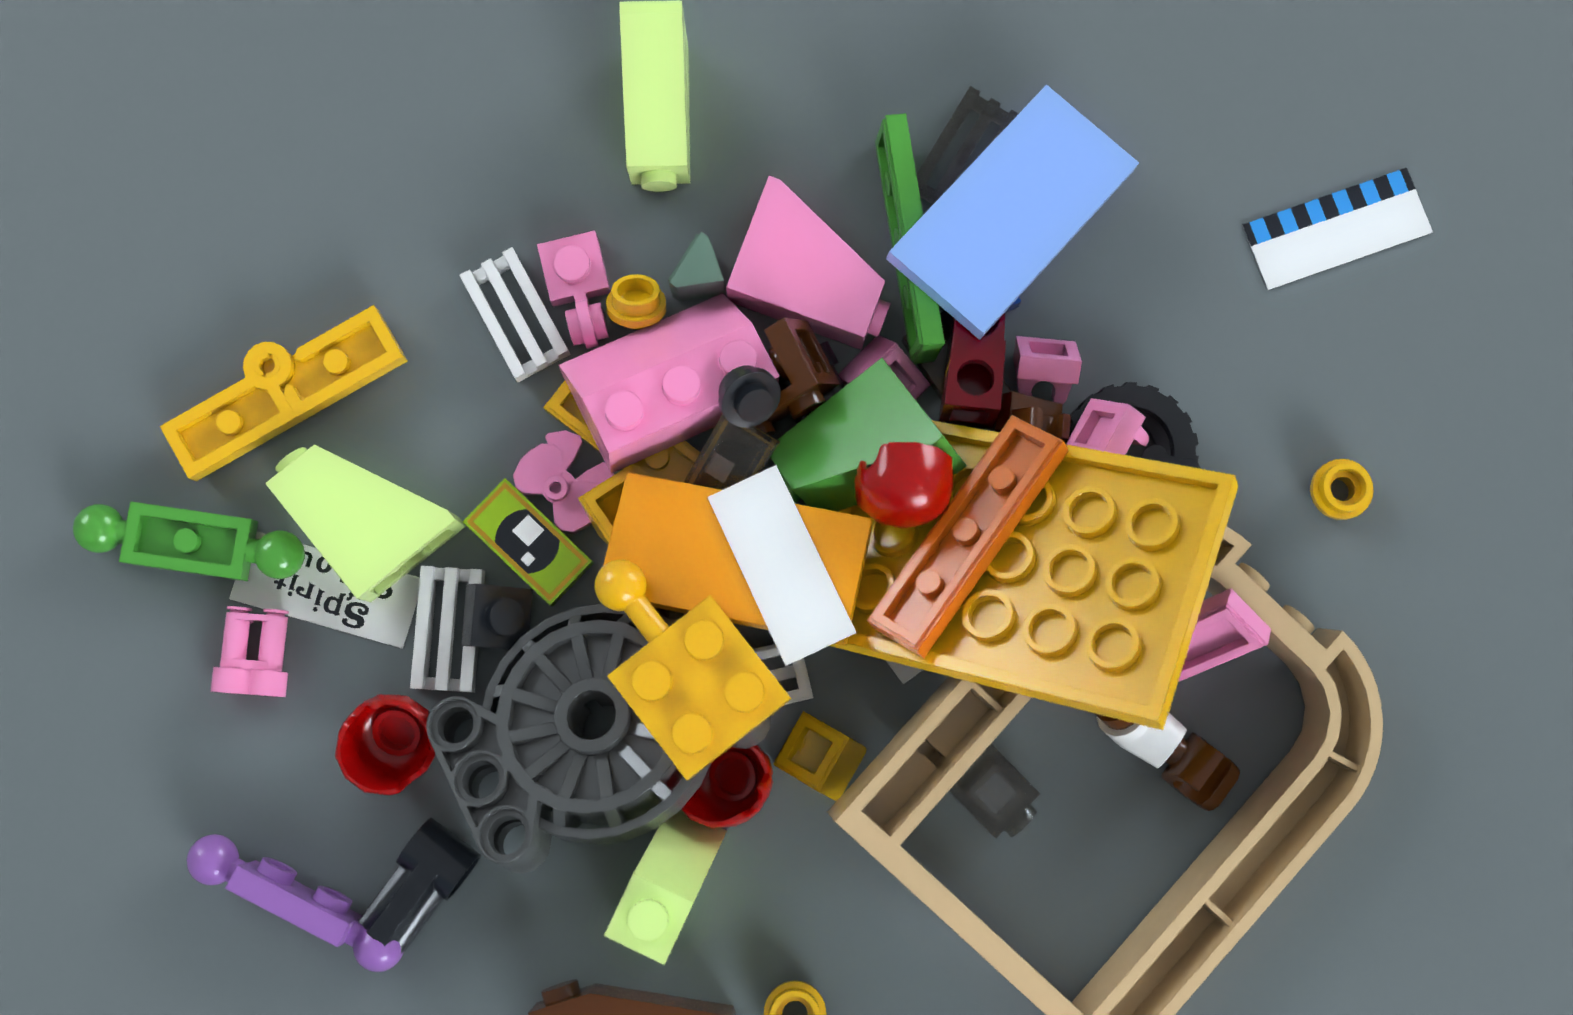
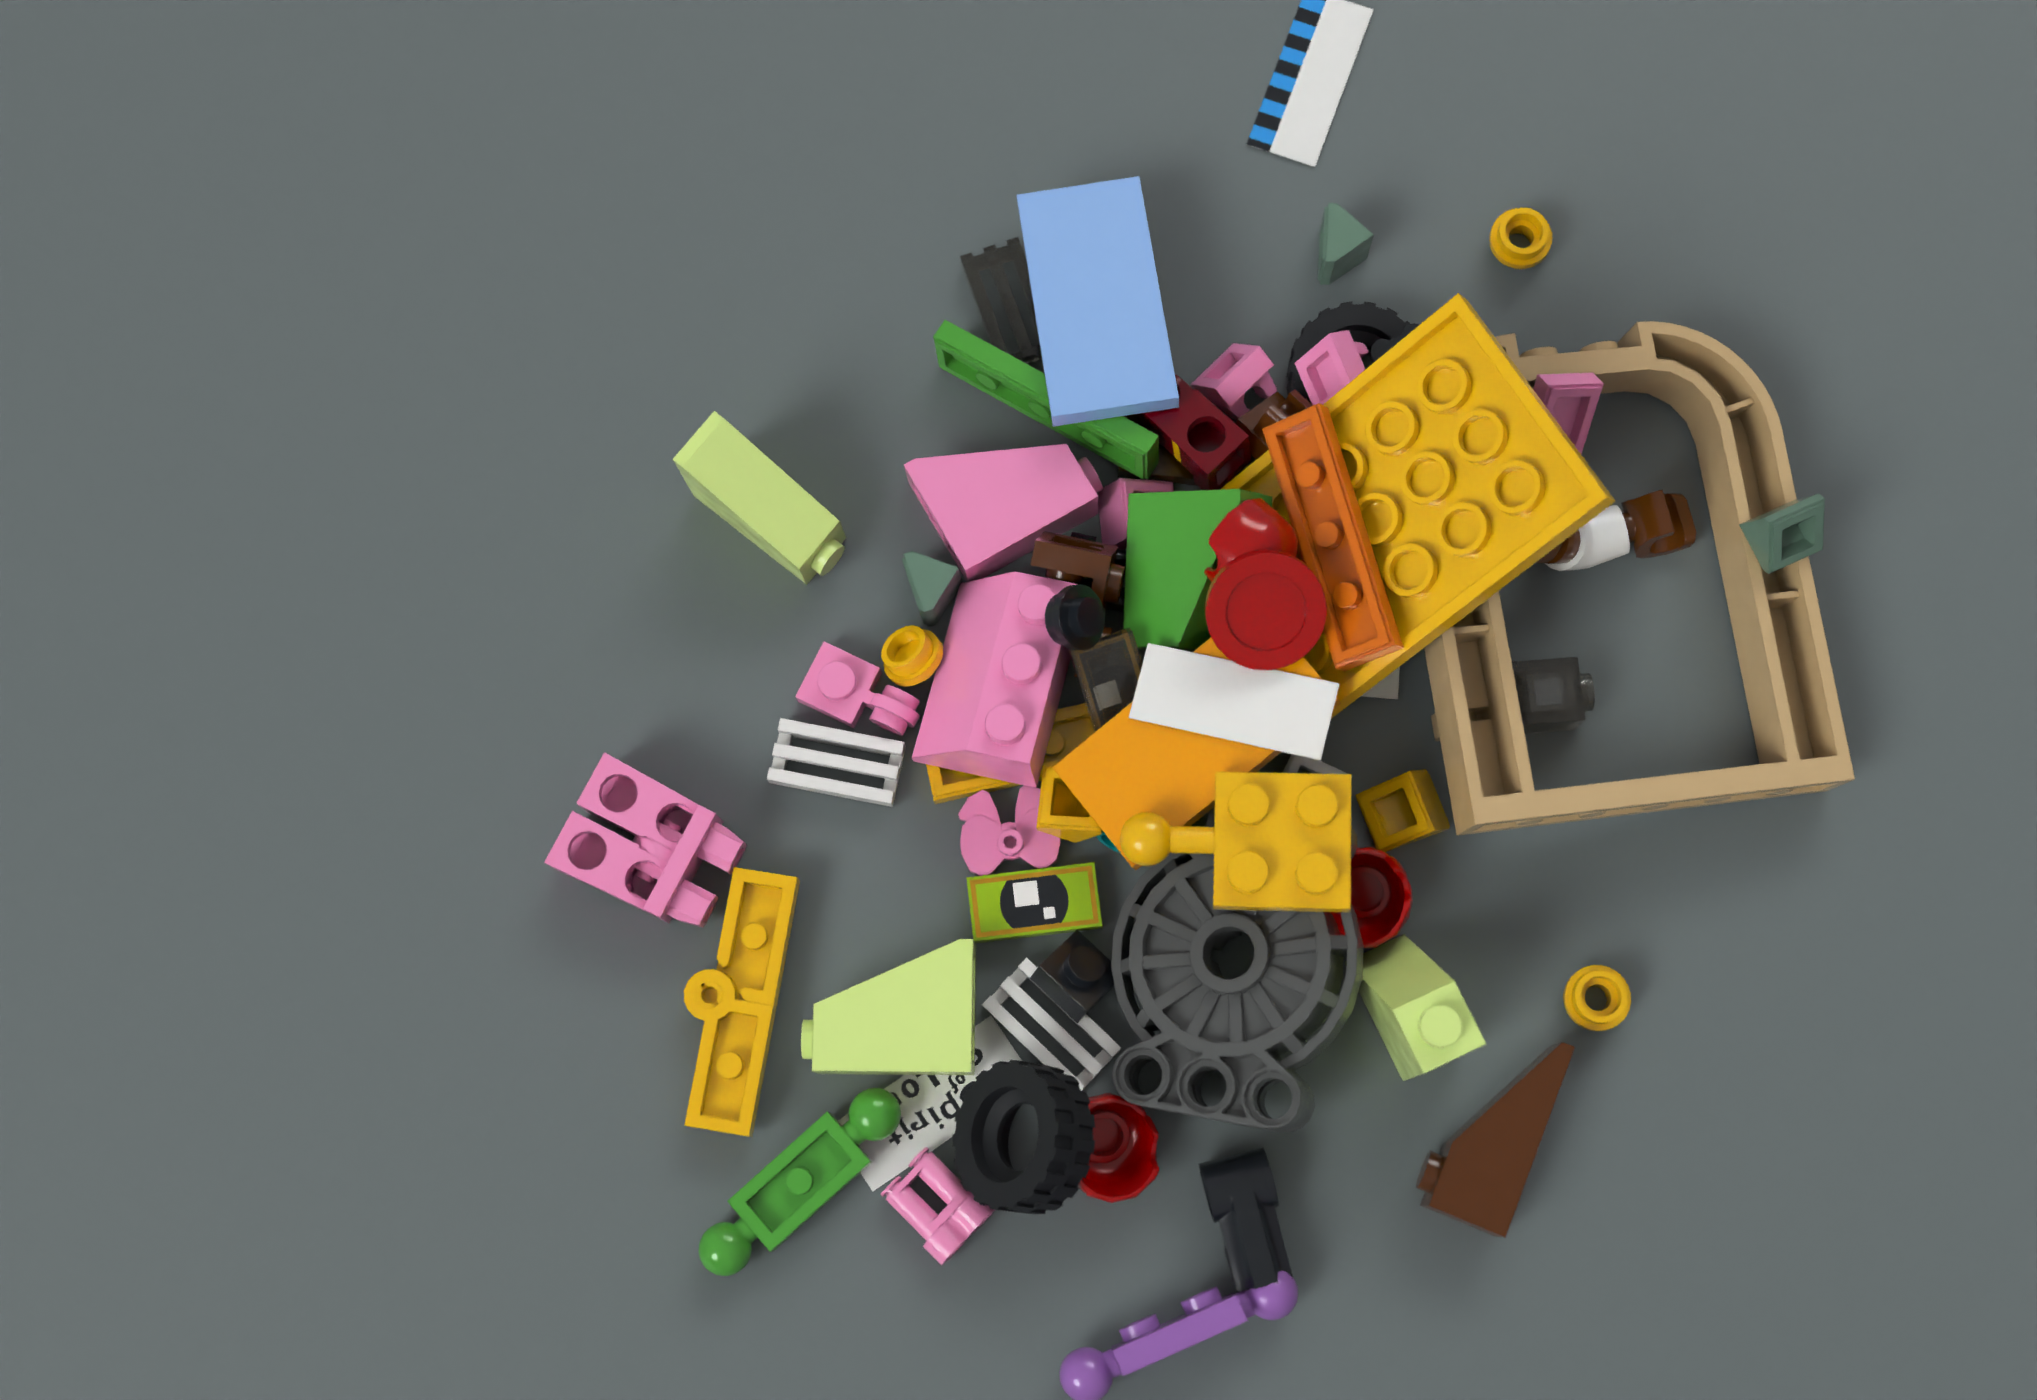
camera: 40 degrees left, 5 degrees down
none -> bright pink hips [544,752,747,928]
none -> black tyre [952,1060,1095,1215]
none -> red piece [1205,549,1327,670]
none -> sand green slope [1317,203,1374,285]
none -> sand green slope [1739,493,1825,574]

